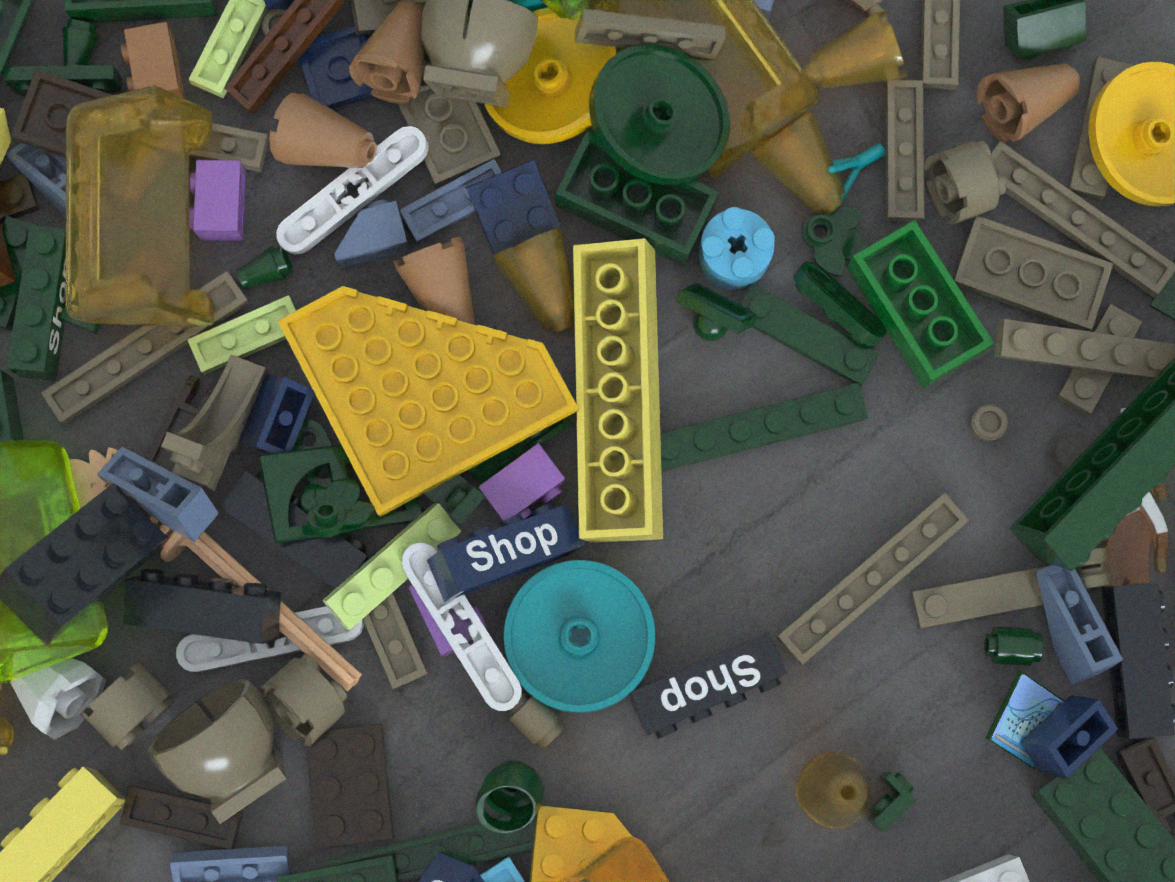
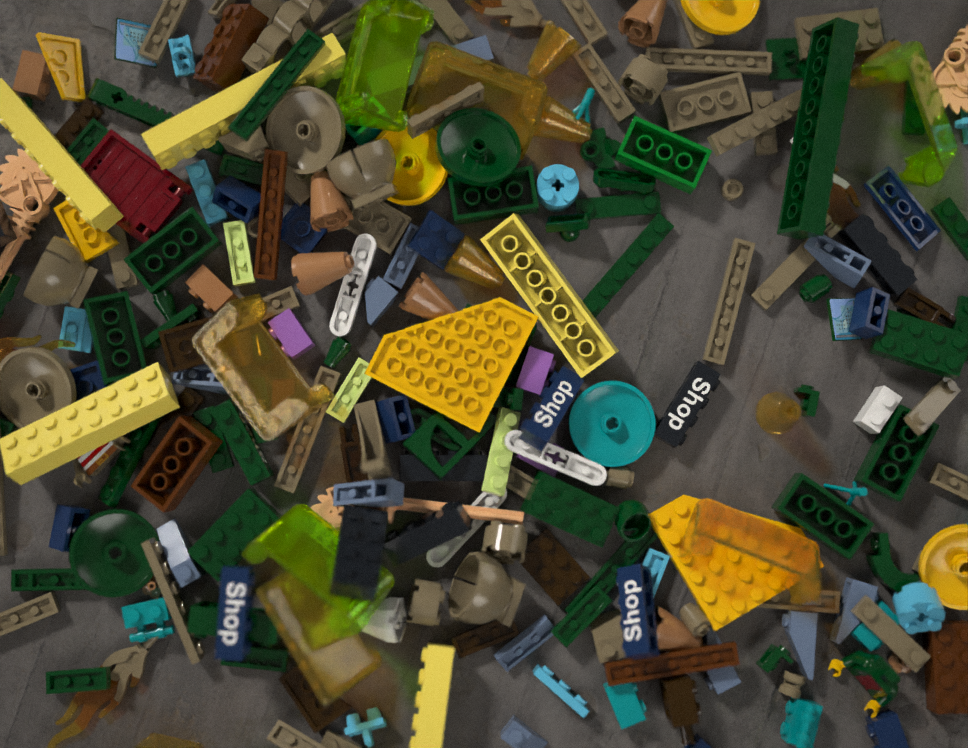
camera: 30 degrees left, 5 degrees up
dark green plate [301,478,374,537] -> none
none -> dark green brick [520,471,620,548]

